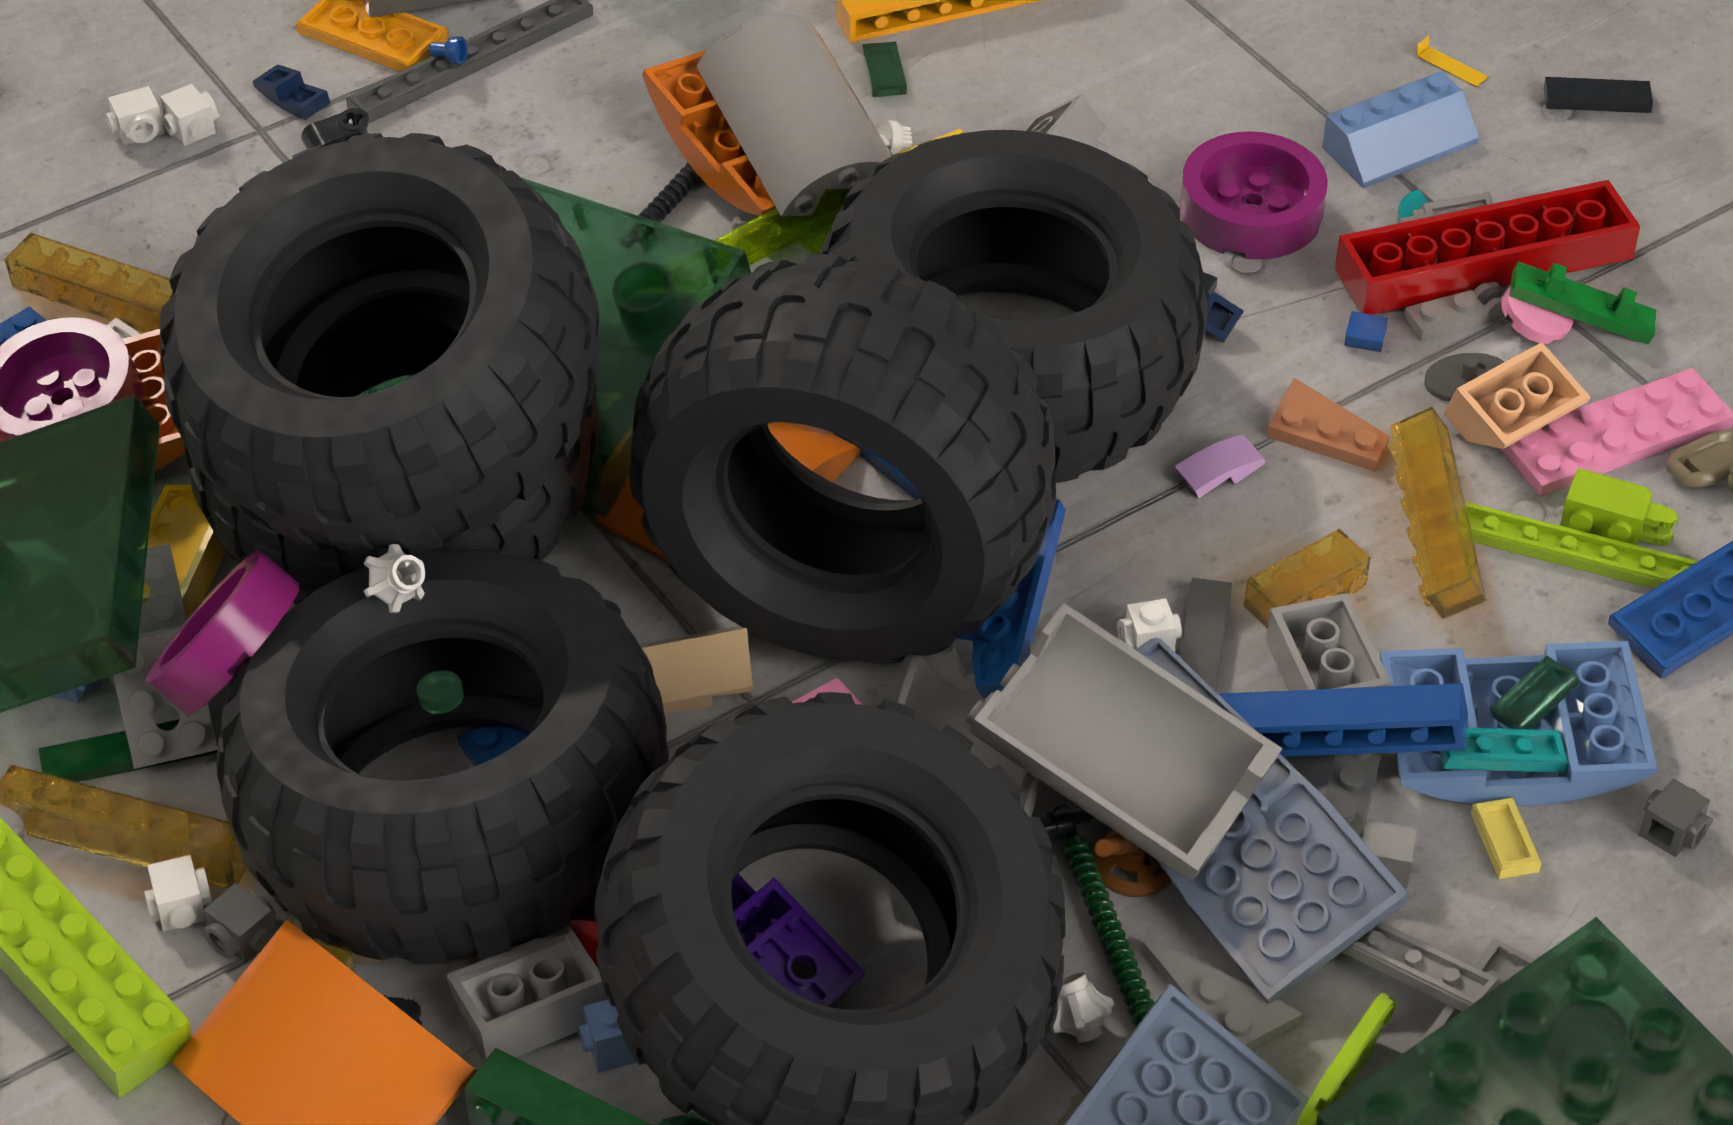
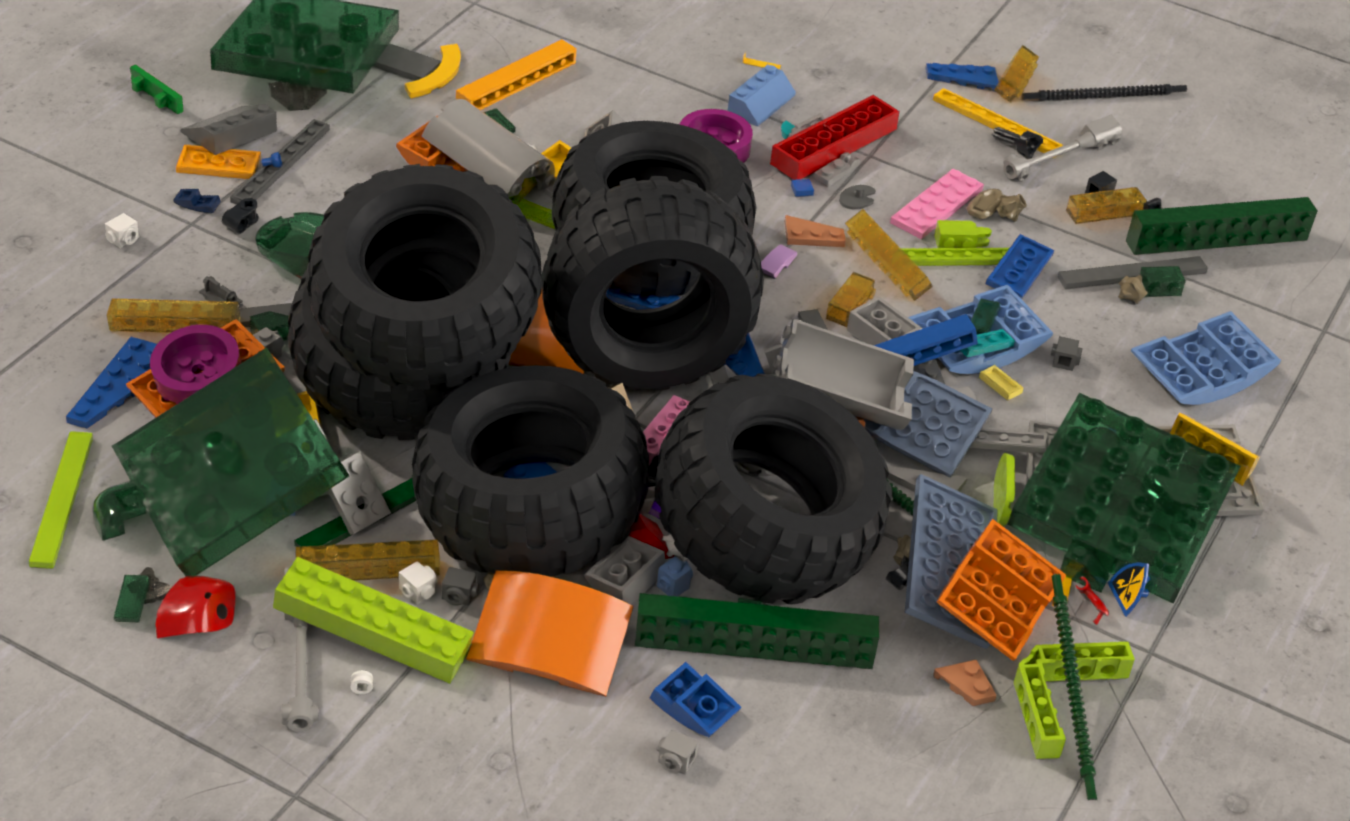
camera: 30 degrees left, 5 degrees down
magenta brick [146,550,300,716] -> none
white brick [160,84,220,146] -> none
white rock [363,544,425,613] -> none
clear green tile [417,671,464,714] -> none
light nougat slope [1444,342,1591,449] -> none
bright pink tile [1501,285,1573,344] -> none
green hinge [1510,262,1656,345] -> none
black tile [1544,77,1653,113] -> none

